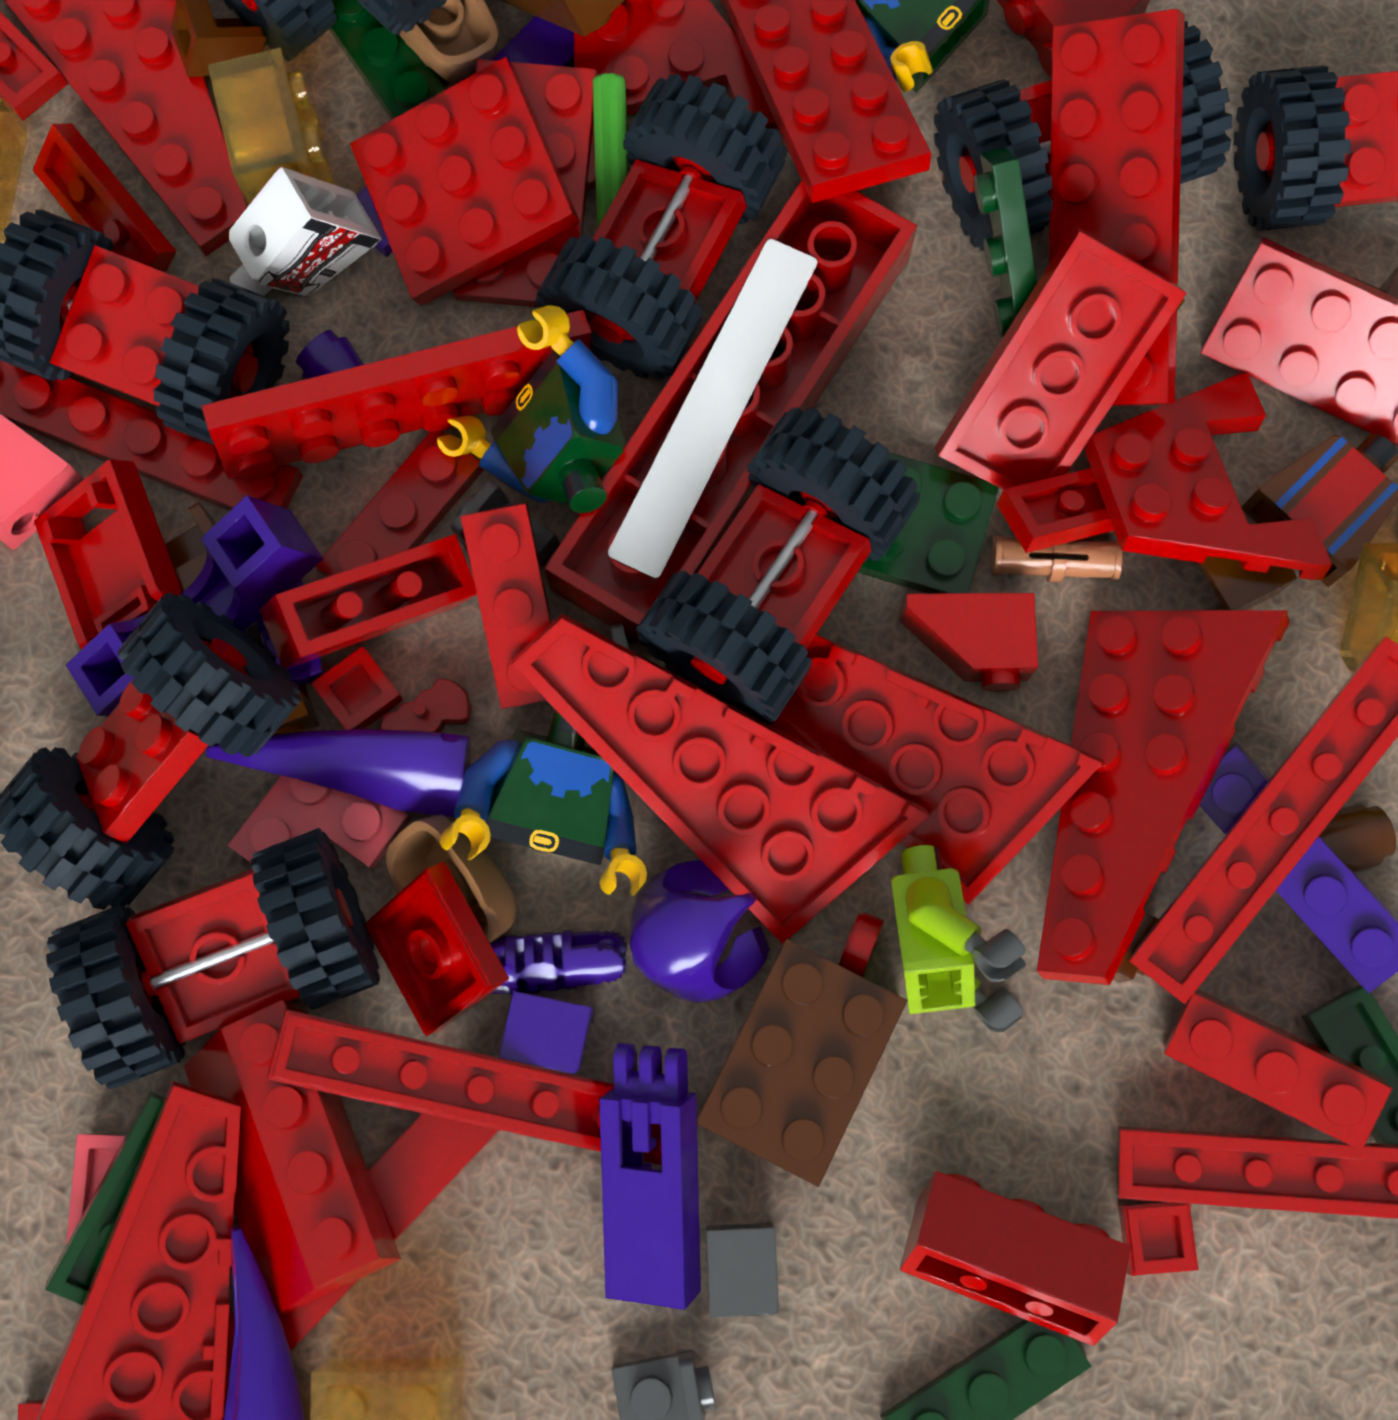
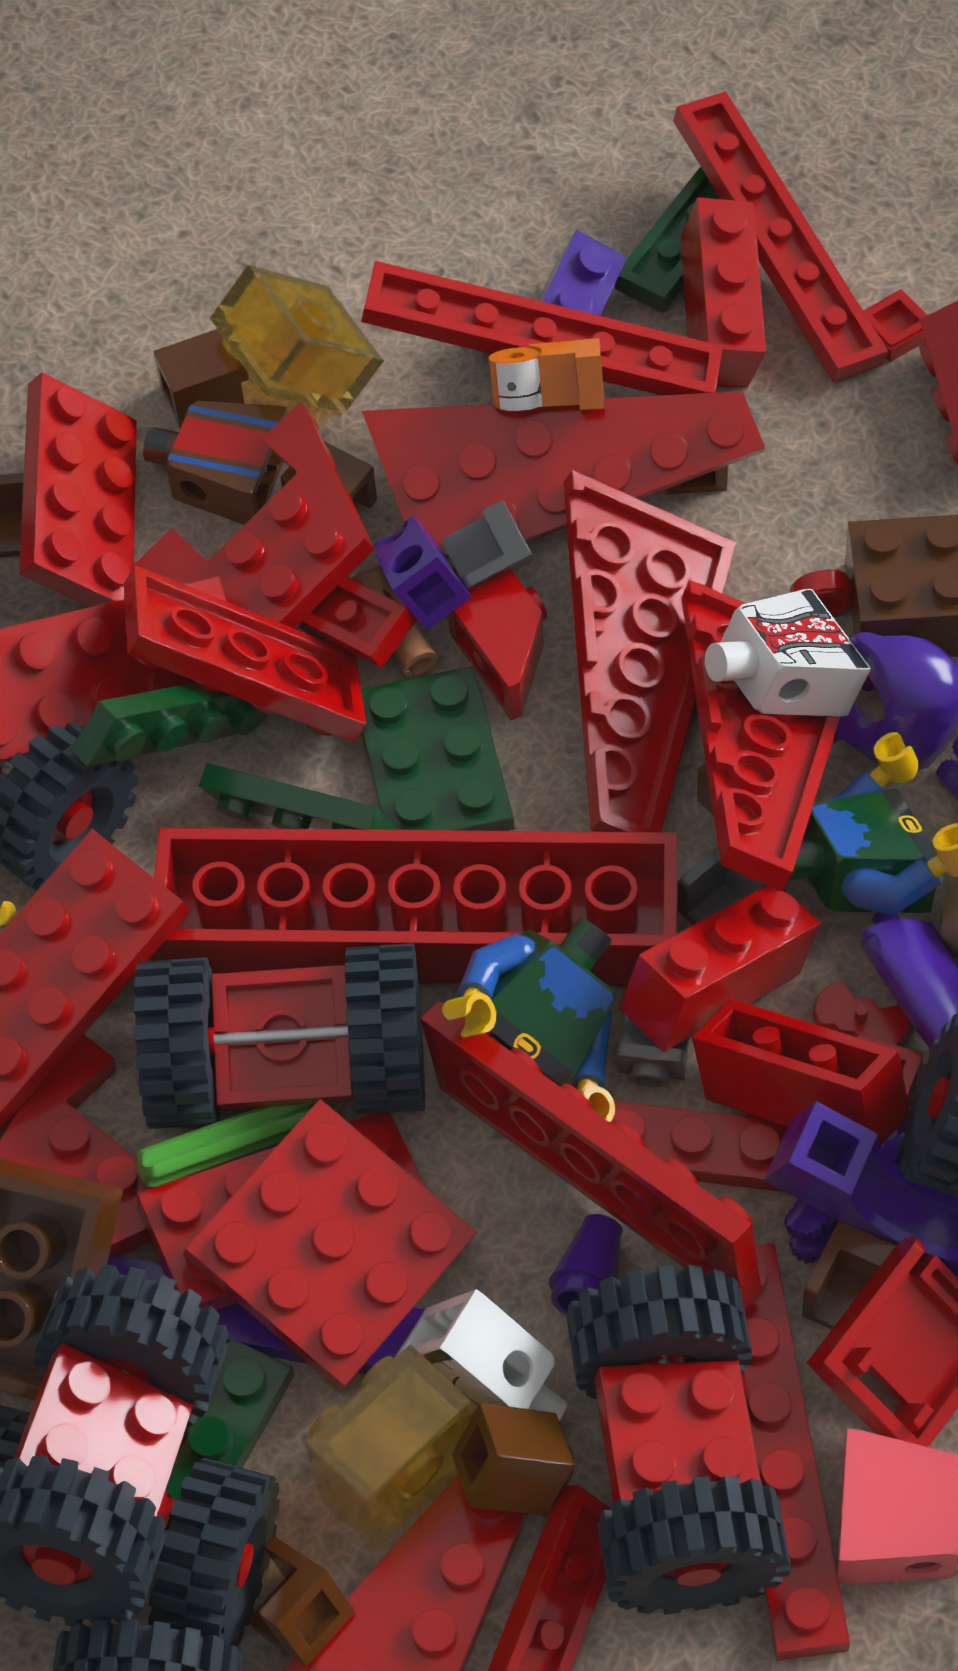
camera: 115 degrees left, 20 degrees down
white sticker [608,239,817,578] -> none
black plate [636,407,920,724] -> none
lime torso [891,845,1026,1032] -> none
none -> dark green plate [199,763,397,830]
none -> dark purple leg [373,515,472,630]
none -> dark grey panel [442,500,534,591]
none -> reddish brown brick [452,1403,575,1516]
none -> orange leg [488,338,604,411]
none -> white torso [705,589,871,717]

